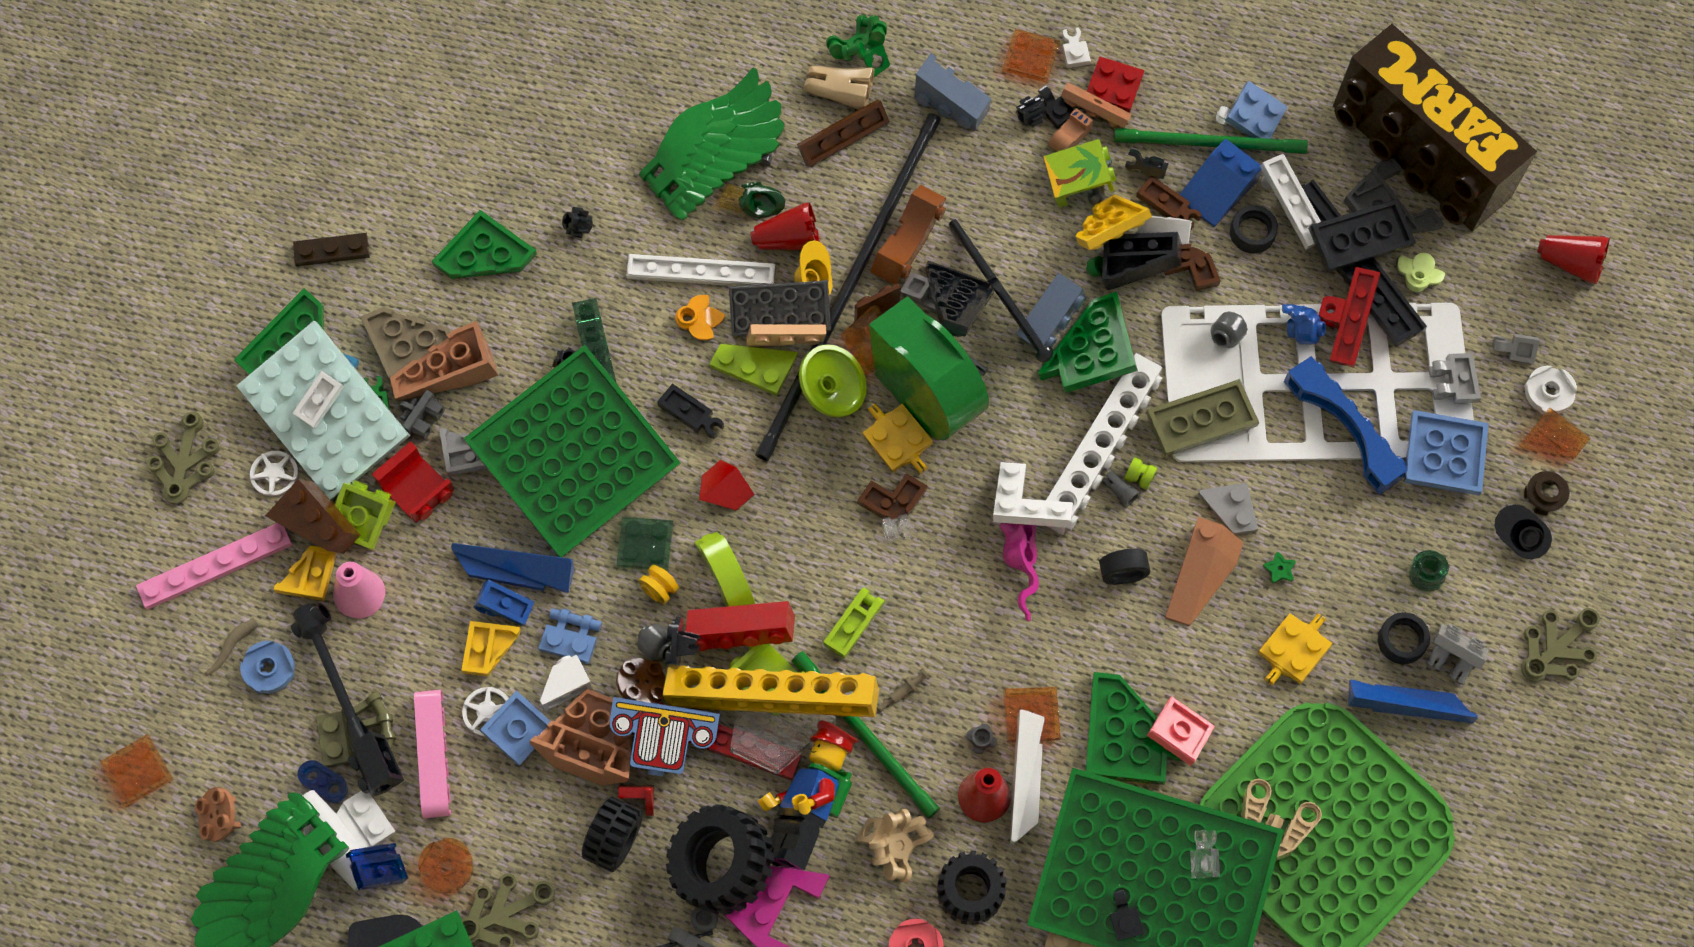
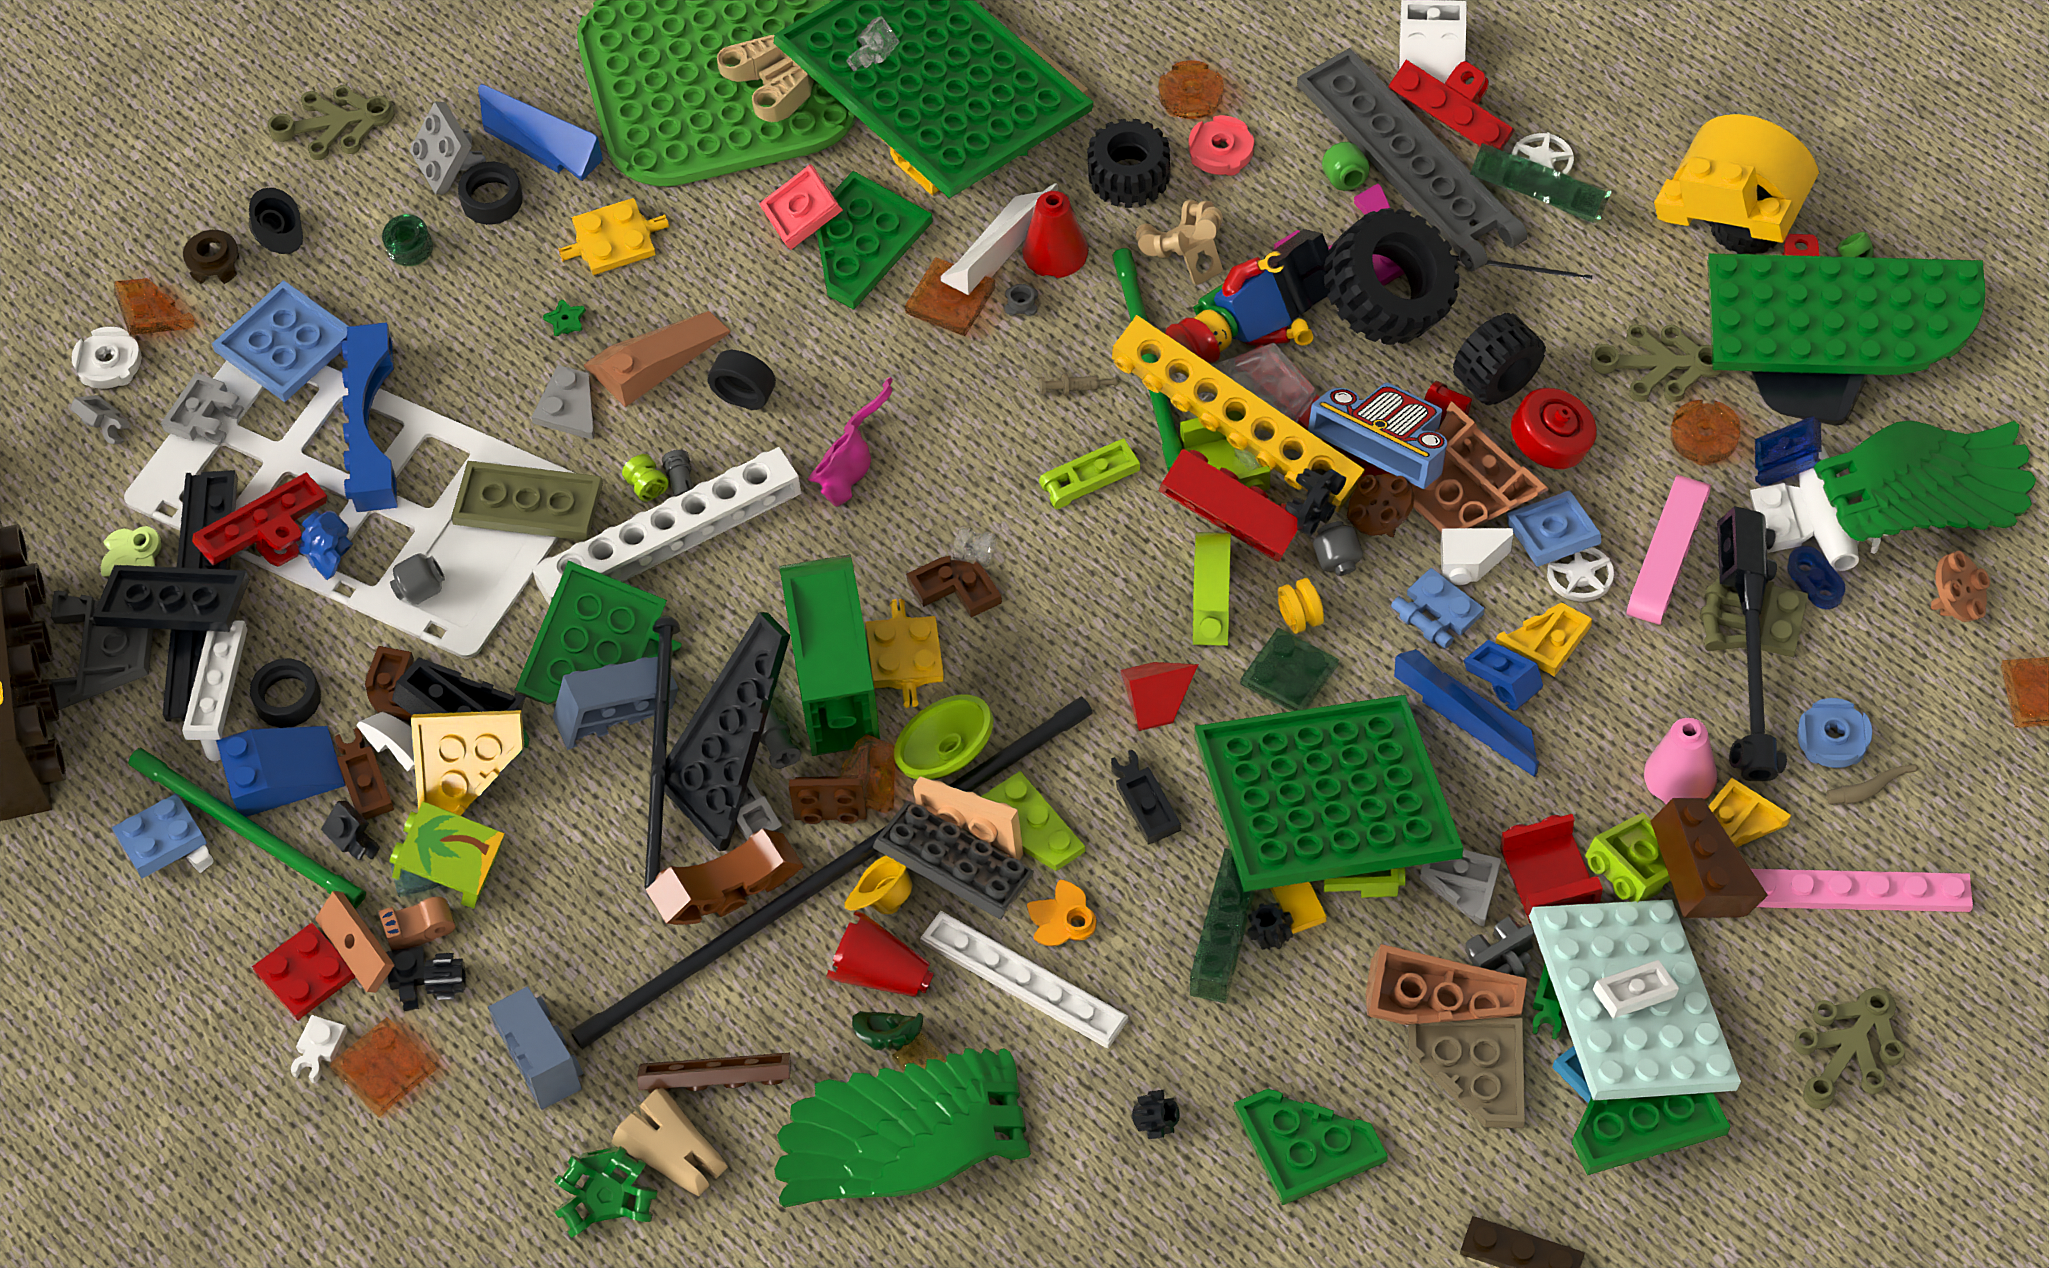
camera: 145 degrees left, 10 degrees down
white wheel [250,451,299,497] -> none
white plate [993,462,1073,528] -> none
black plate [1110,890,1144,941] -> none
none -> red wheel [1511,388,1597,470]

